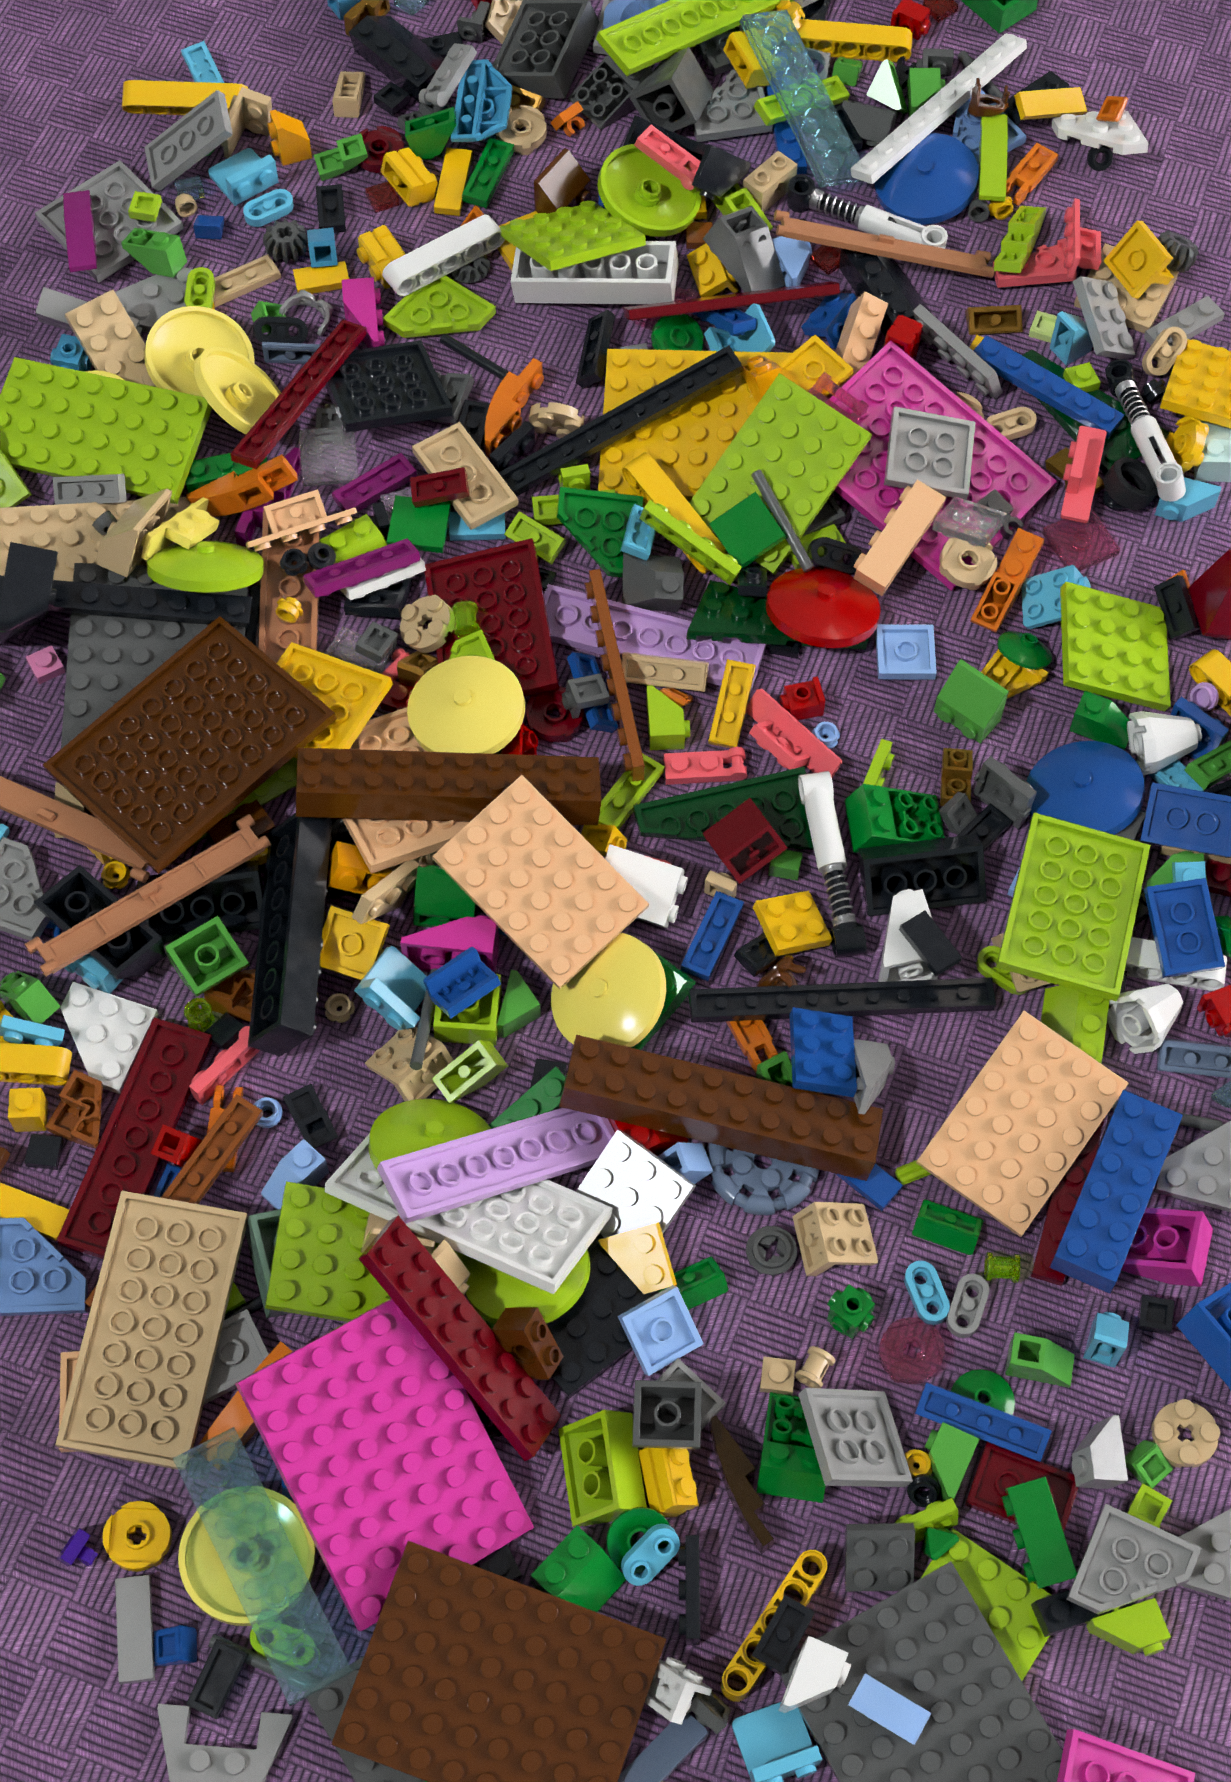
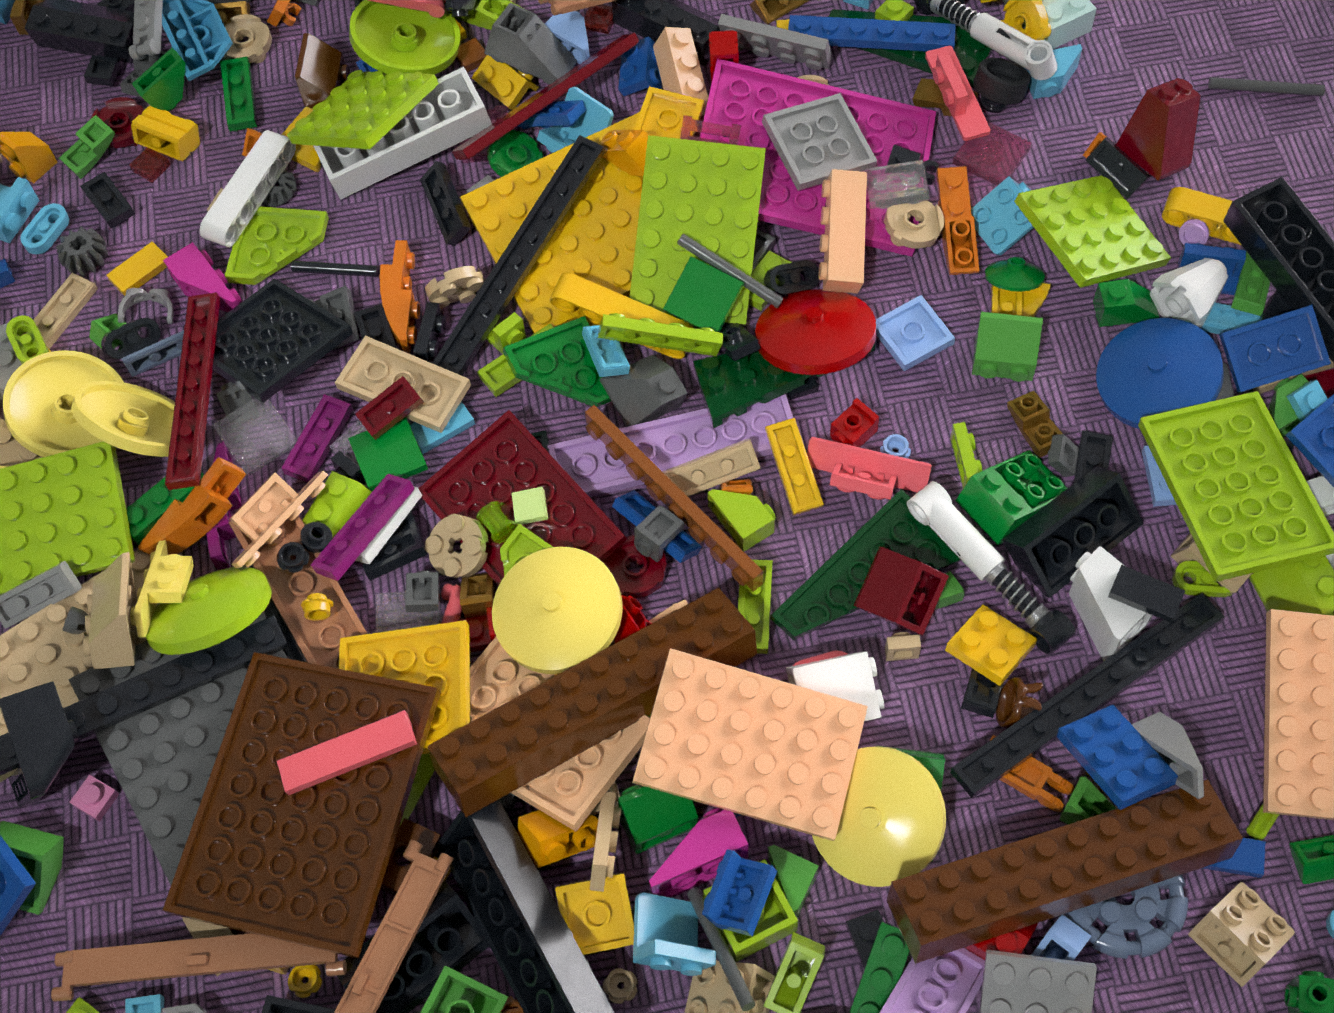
camera: 25 degrees left, 0 degrees up
dark azure brick [307,228,338,268] -> none
tan slope [332,71,366,118] -> none
yellow brick [356,225,406,289] -> none
yellow tile [434,147,472,216] -> none
lime plate [504,511,567,565] -> none
yellow bracket [581,824,627,857] -> none
coral plate [663,747,748,785] -> none
blue plate [680,891,744,982] -> none
dark grey gear [746,1226,797,1277] -> none
dark grey plate [973,756,1037,830] -> none
tan plate [986,407,1037,441] -> none
none -> coral tile [277,710,417,795]
none -> yellowish green tile [512,487,548,525]

